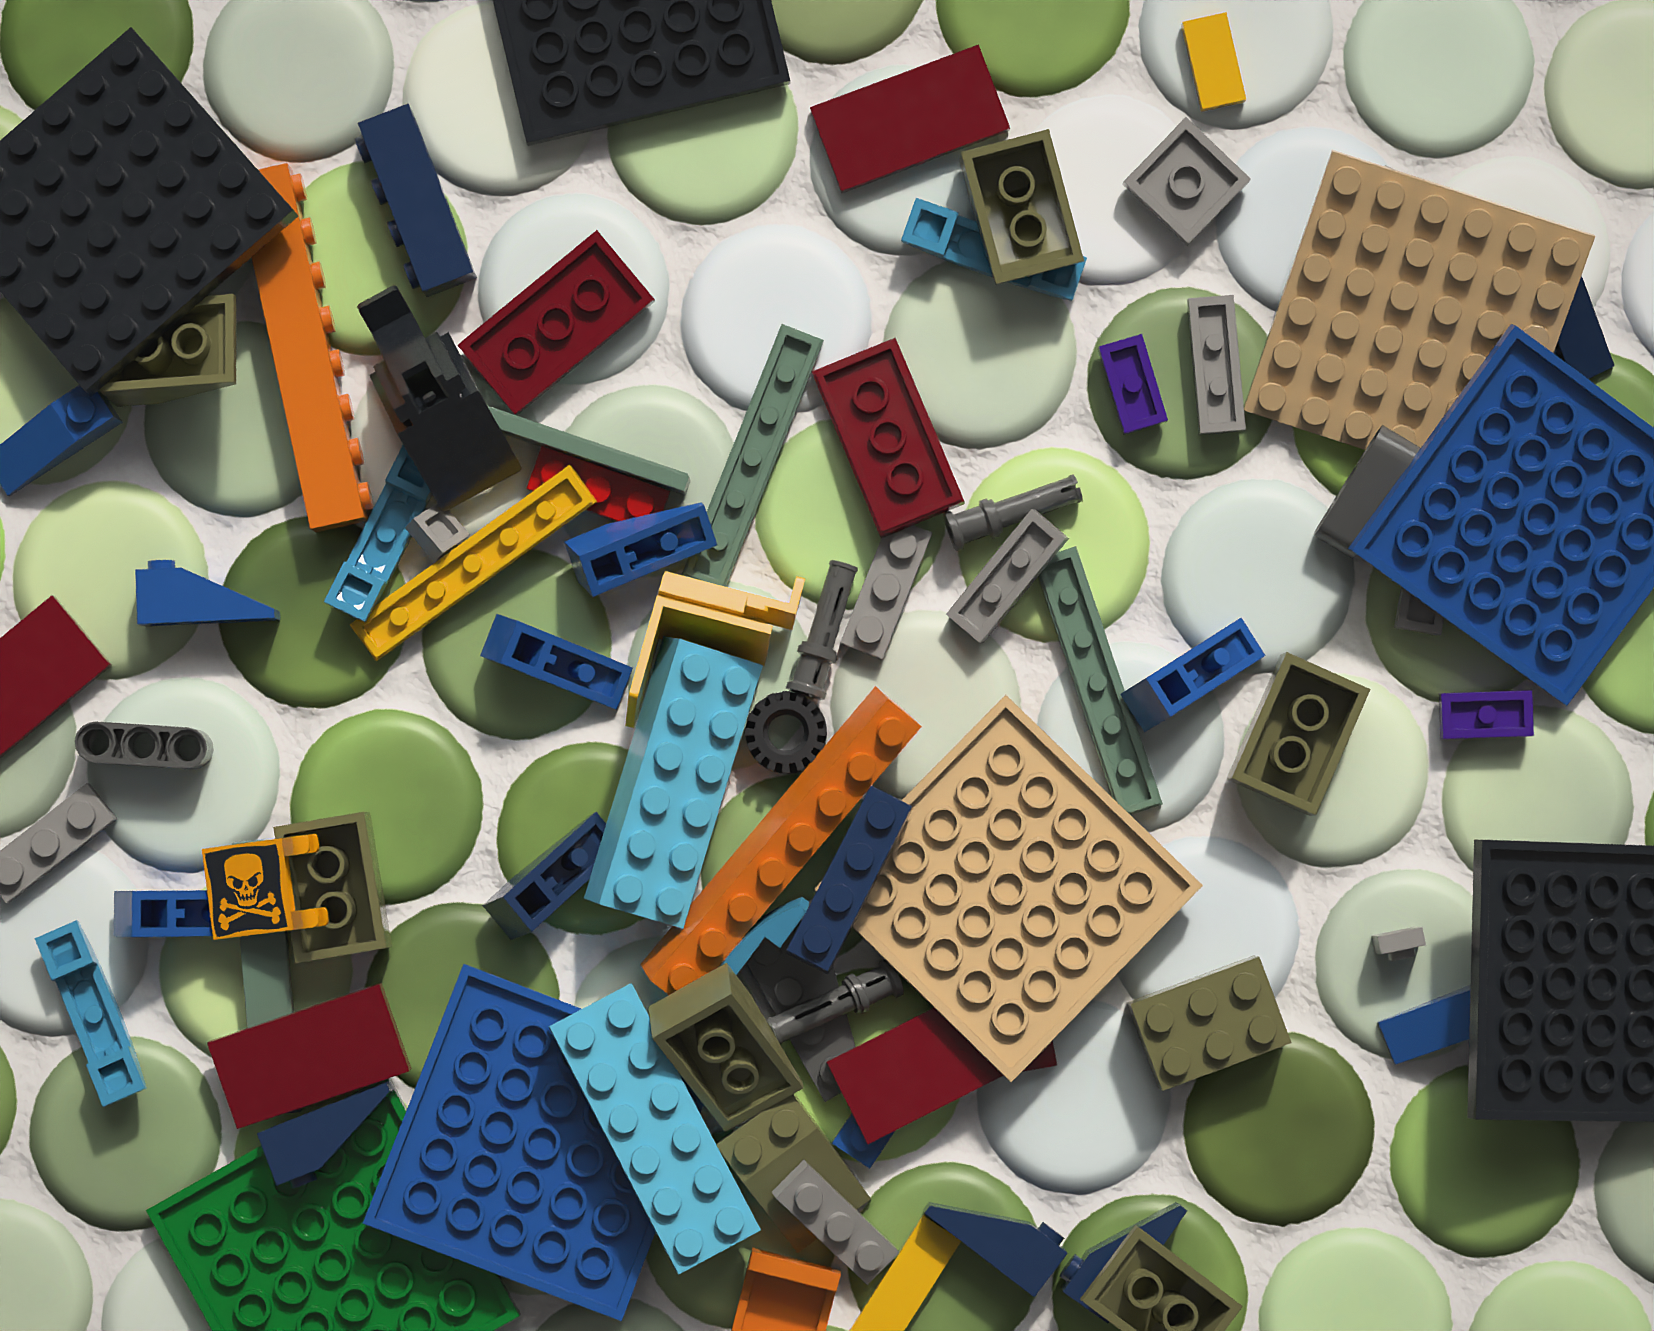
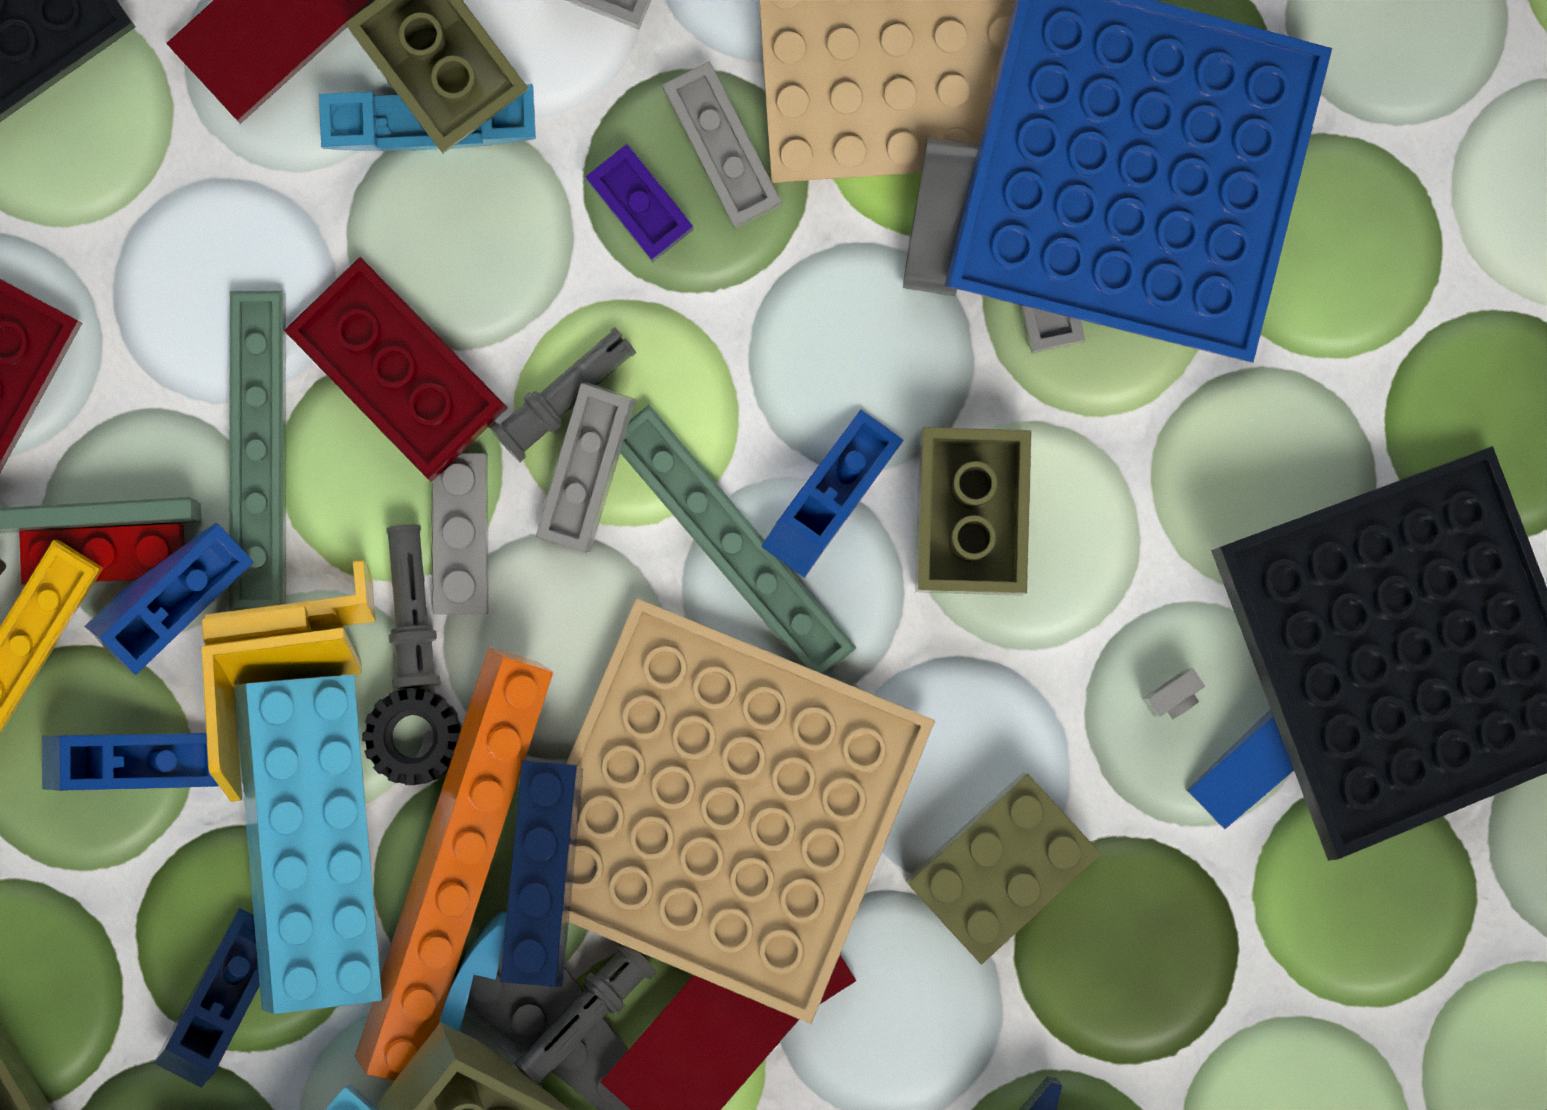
camera: 20 degrees left, 0 degrees up
dark purple plate [1439,690,1534,739] -> none

